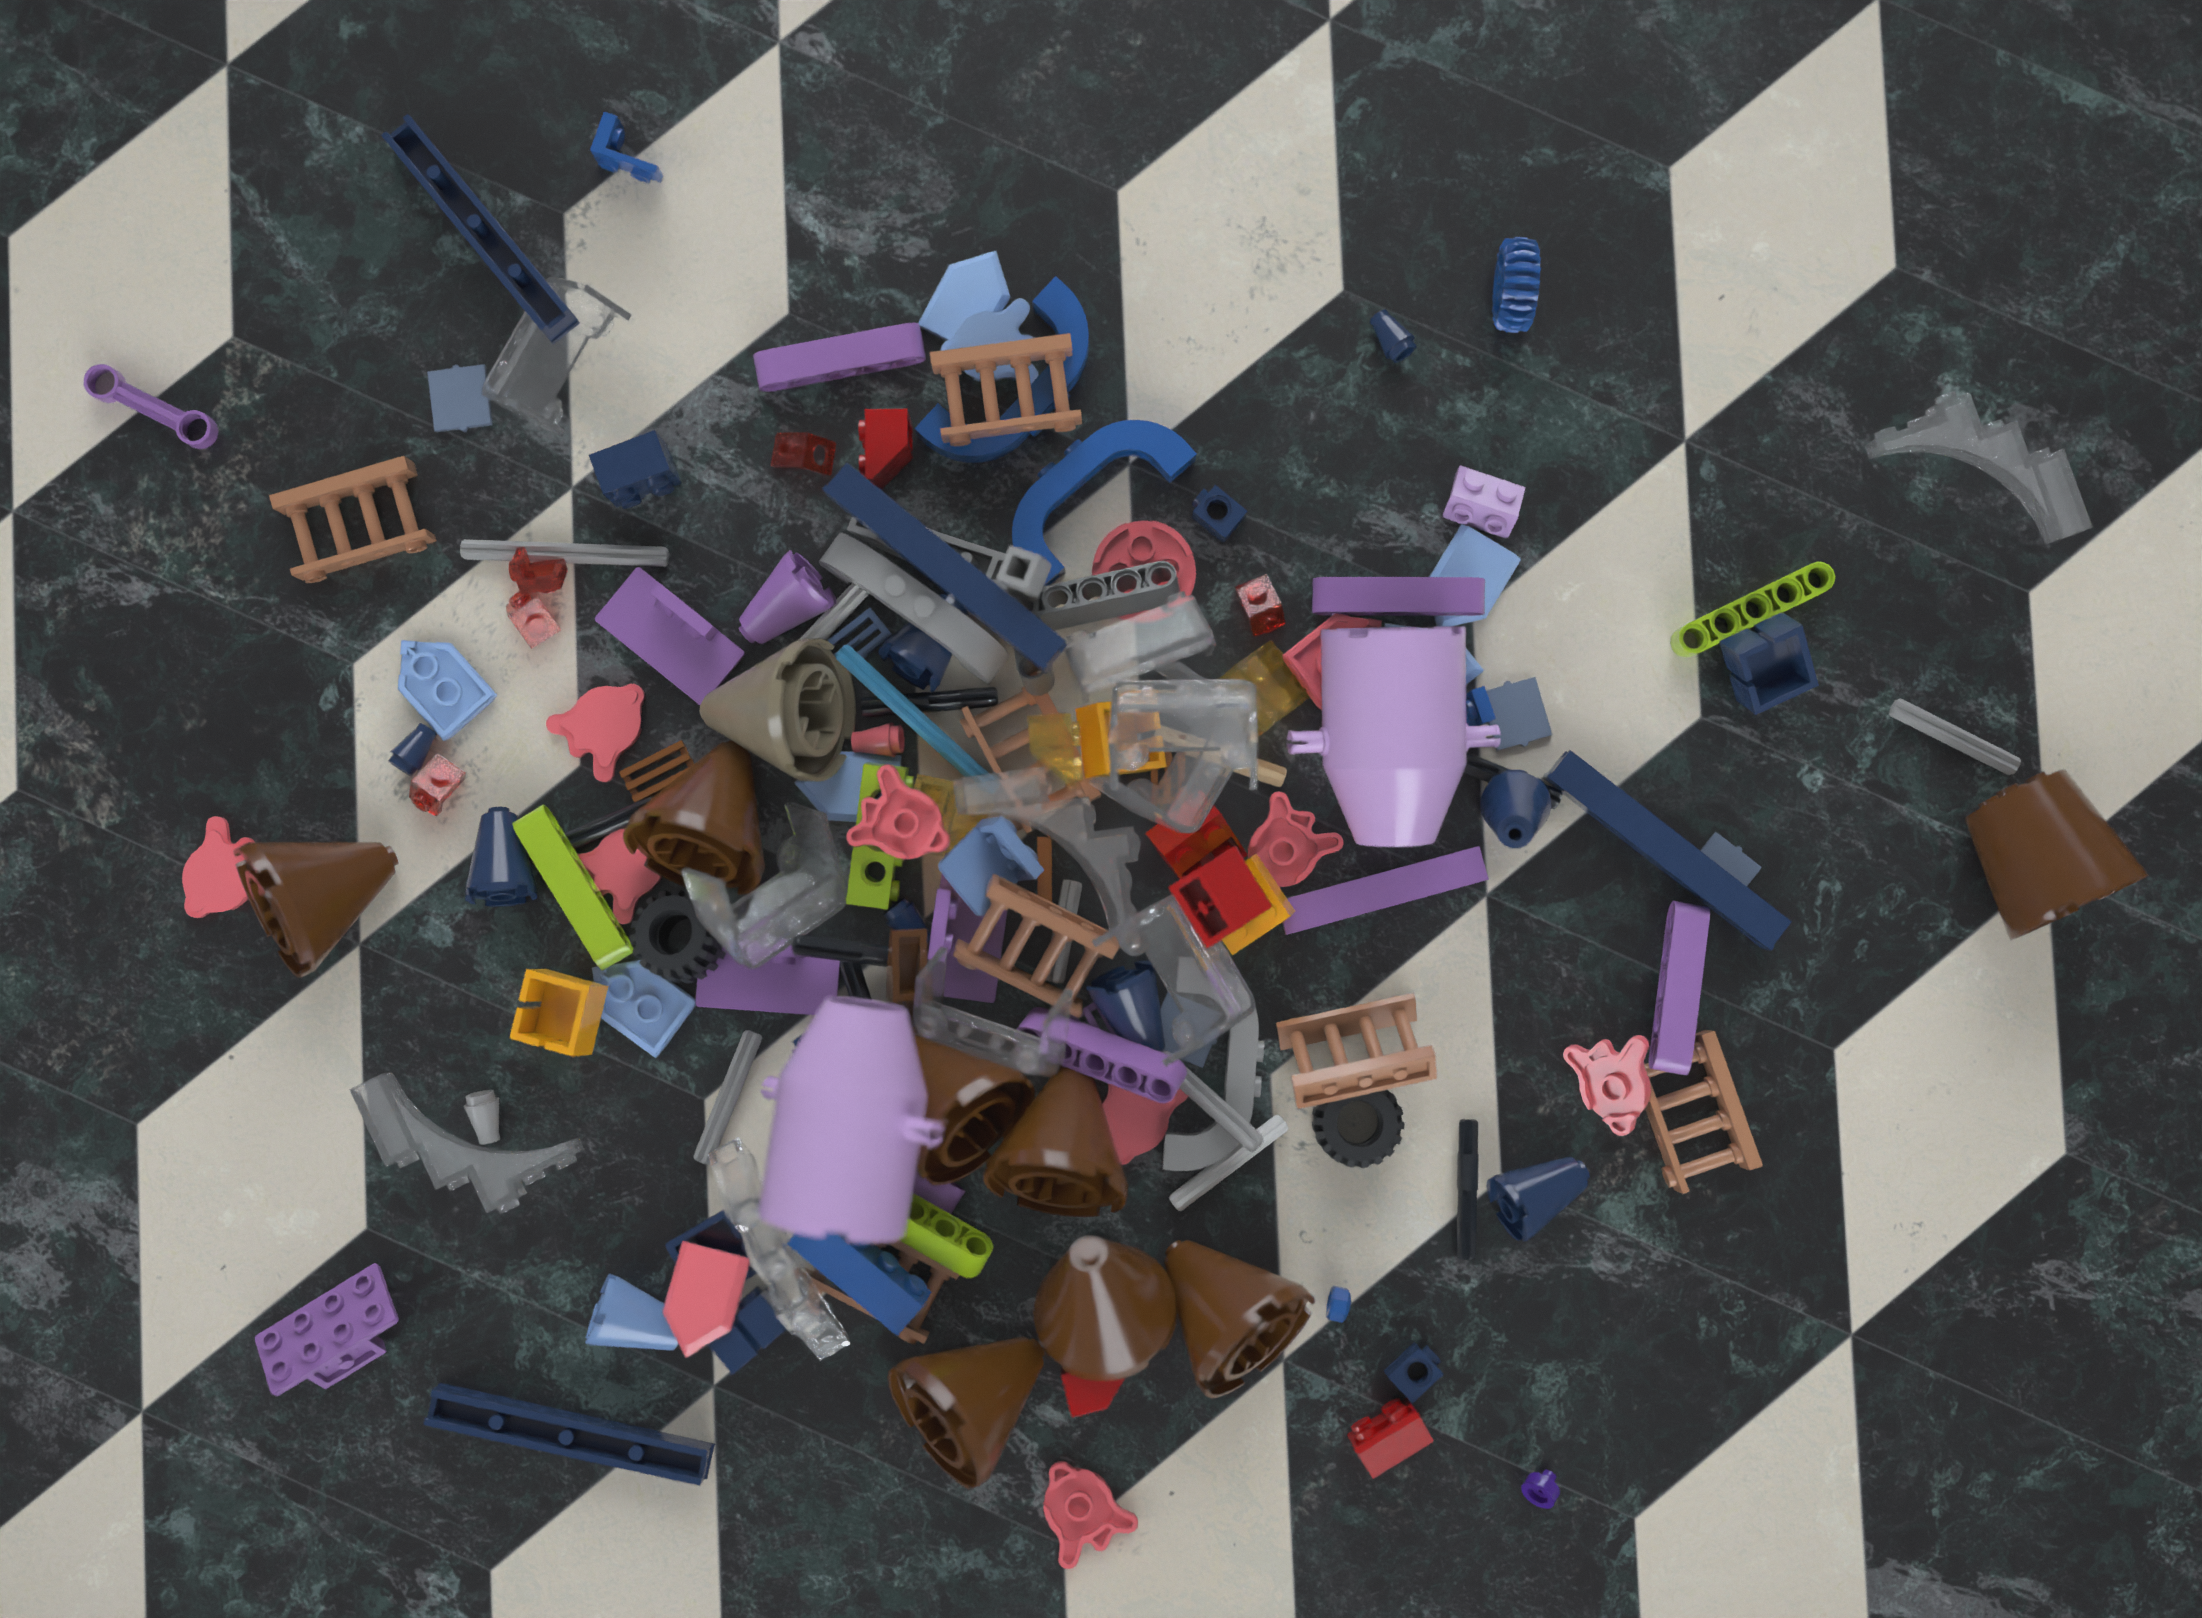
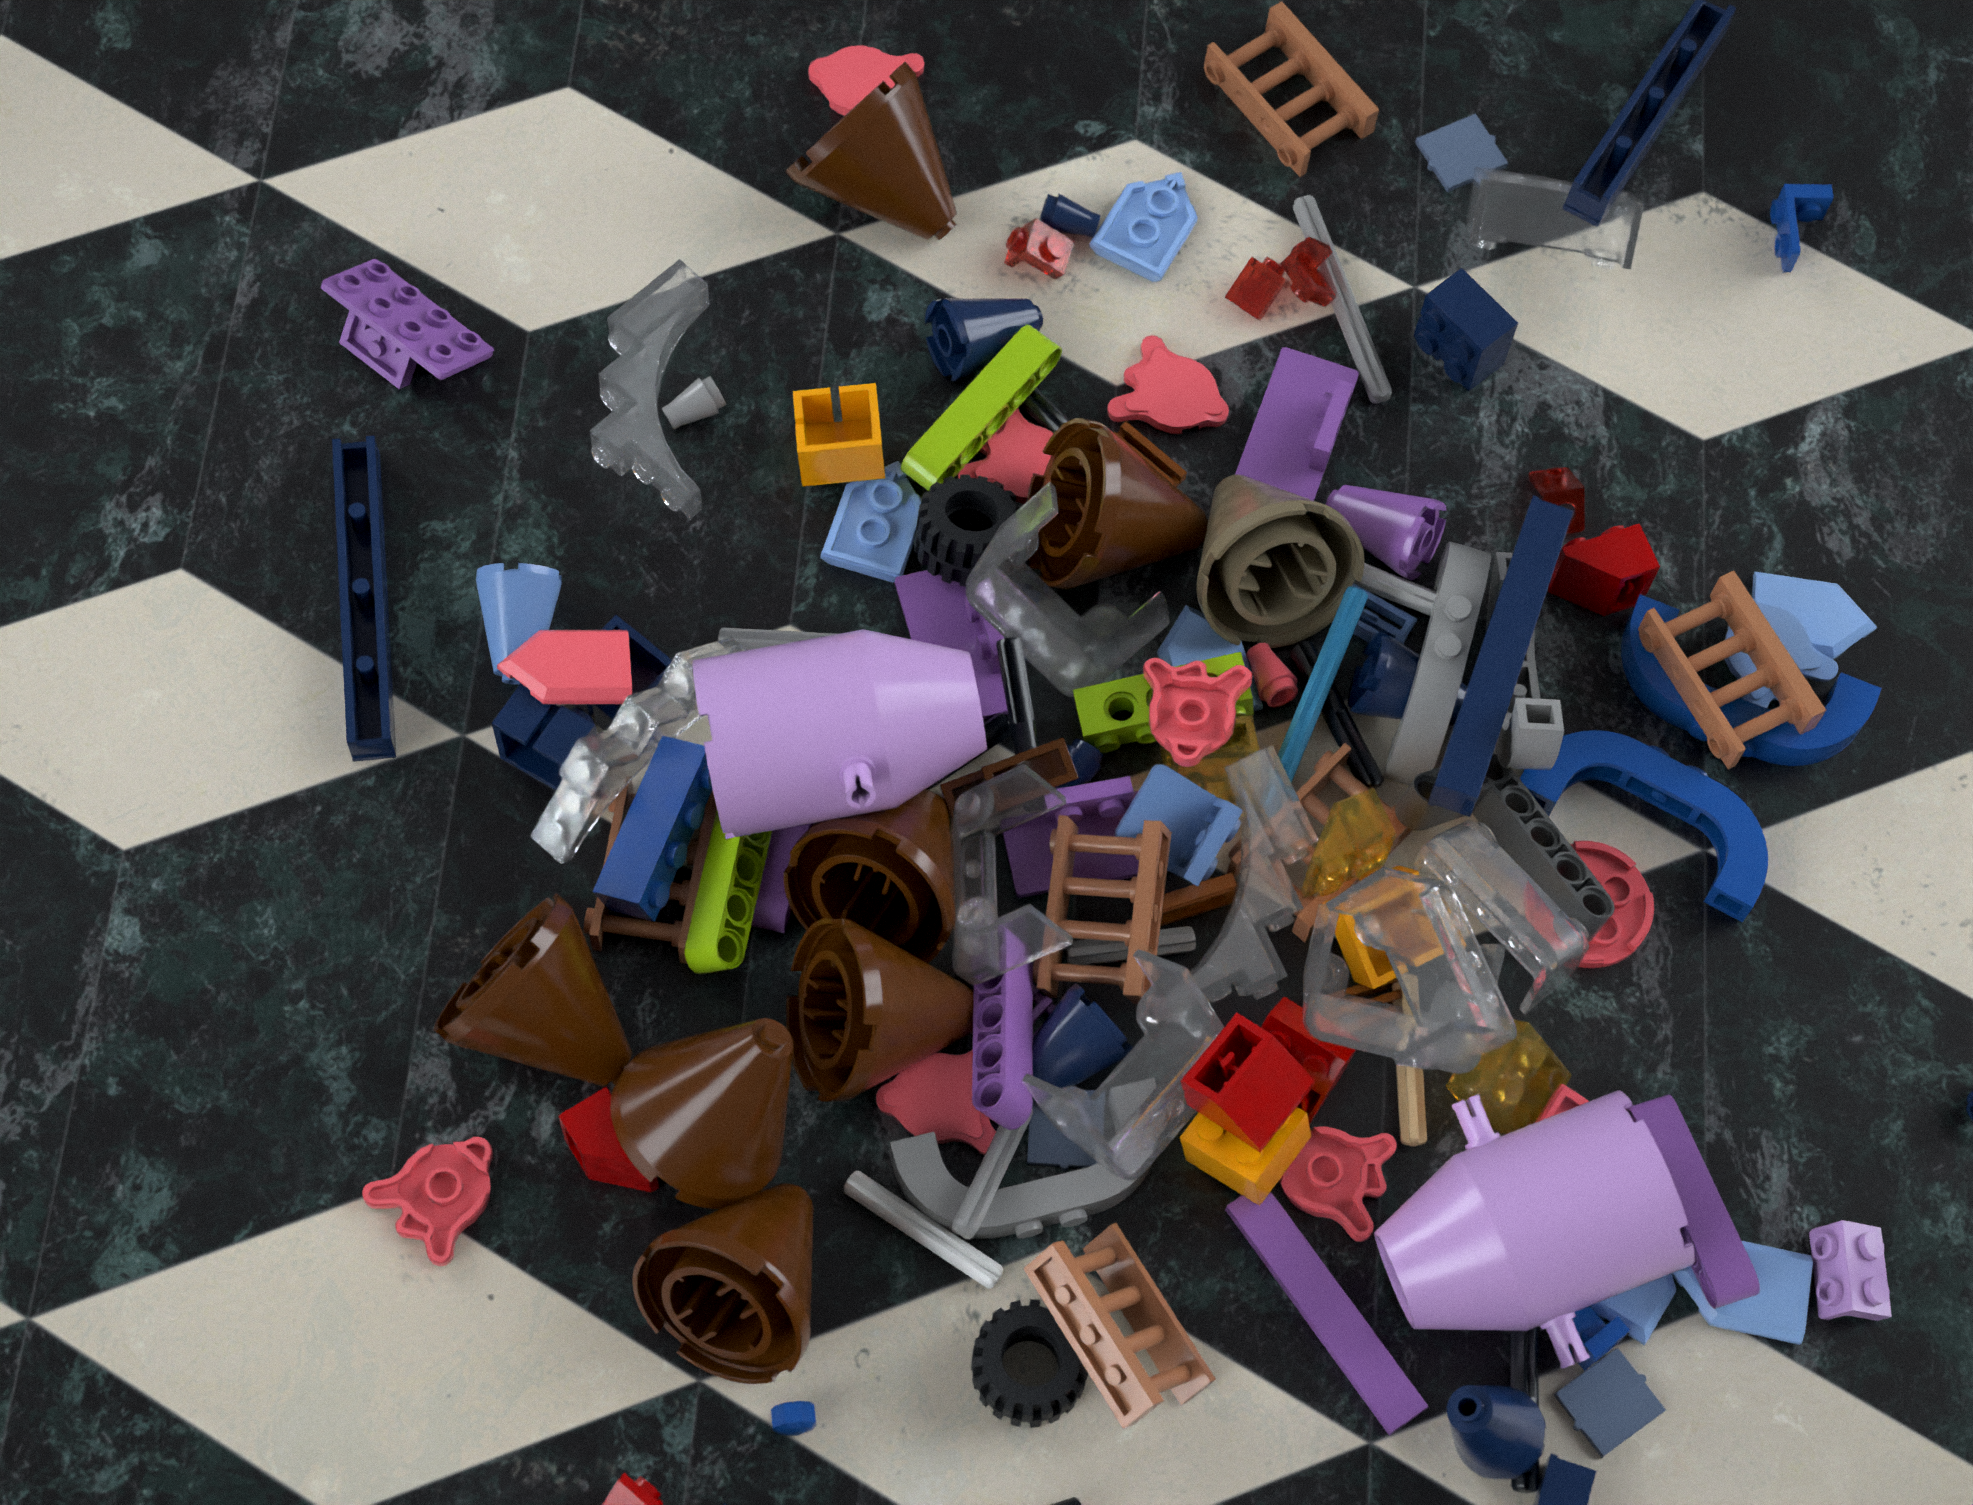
camera: 70 degrees right, 20 degrees down
medium lavender beam [753,323,926,392] -> none
dark blue brick [1191,485,1247,544] -> none
clear red bracket [1235,574,1286,636] -> none

